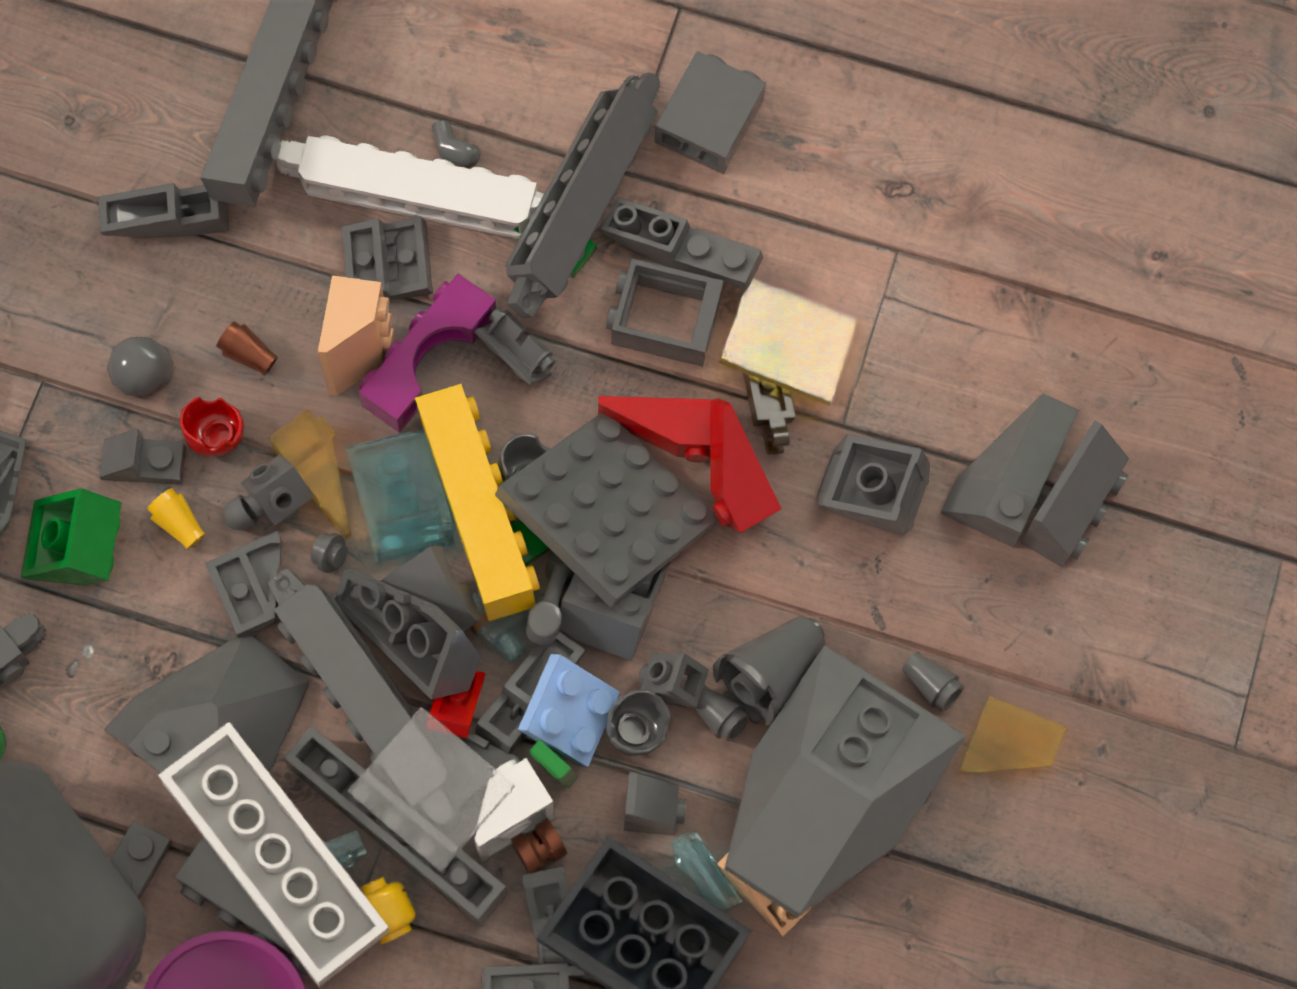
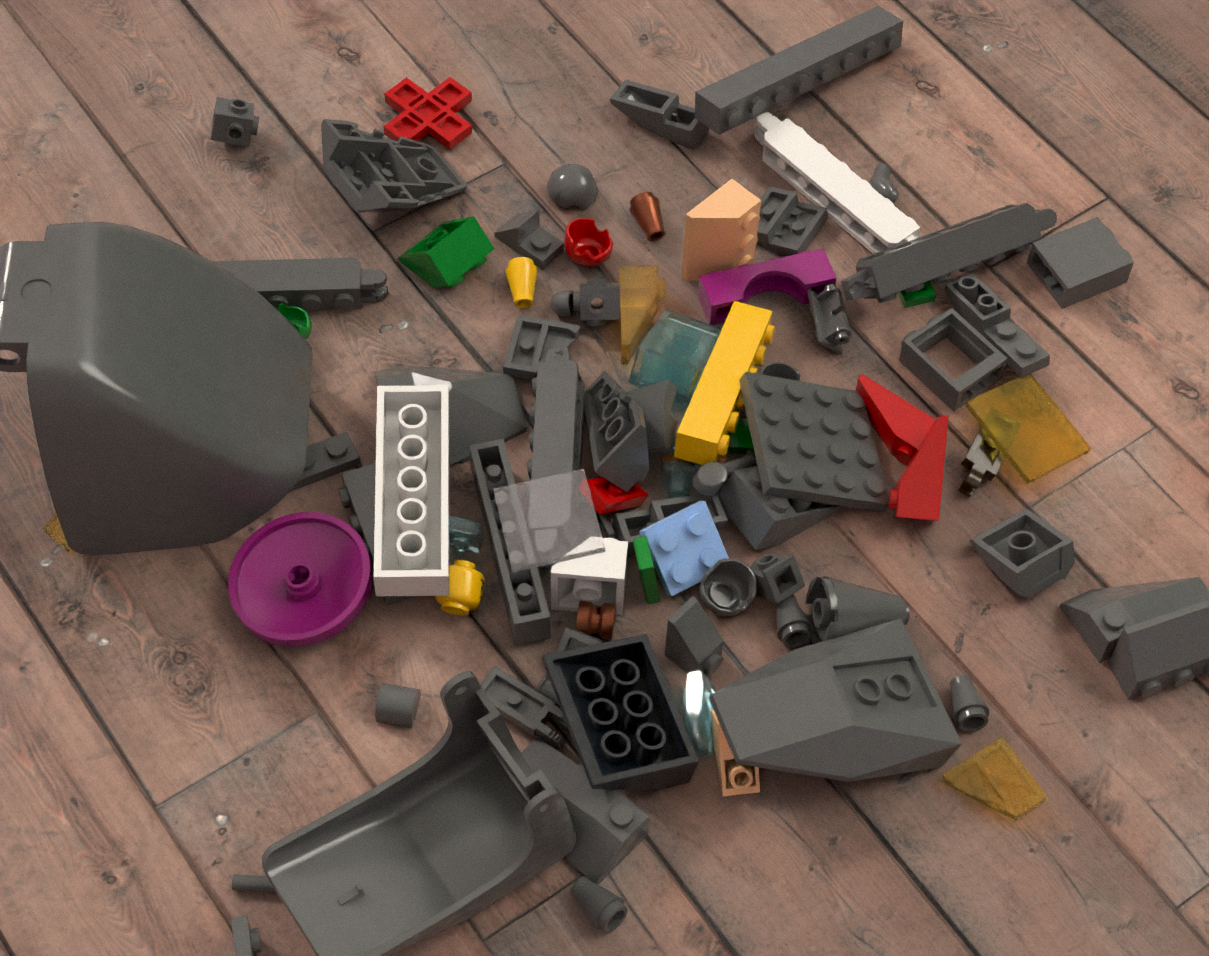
camera: 40 degrees right, 15 degrees down
dark grey plate [311,533,348,573] -> none

